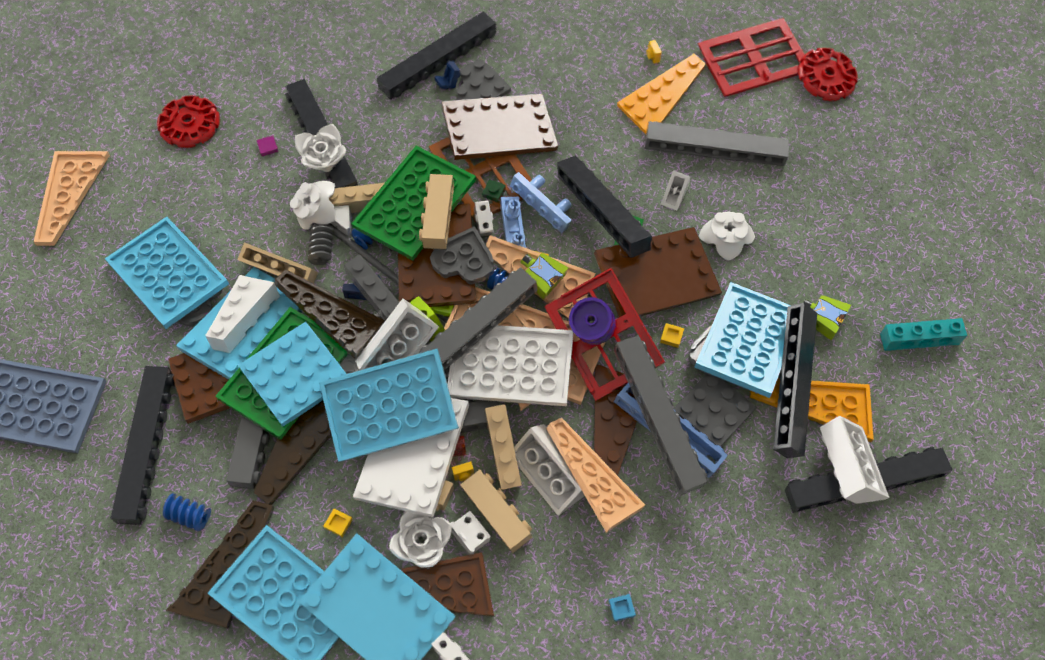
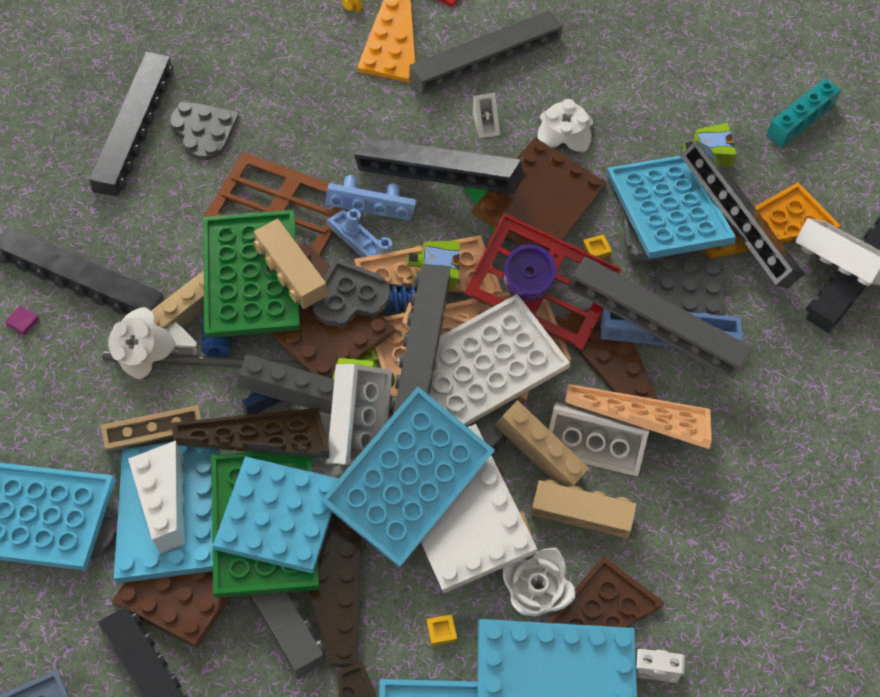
camera: 40 degrees left, 5 degrees down
white brick [295,124,346,172] -> none
dark grey piece [308,224,333,265] -> none
dark blue bracket [434,61,460,89] -> none
plate [441,94,558,160] -> none
white piece [451,511,491,555] -> none
yellow plate [452,461,474,481] -> none
white piece [474,200,494,236] -> none
dark green plate [482,179,506,203] -> none
dark azure plate [609,594,636,622] -> none

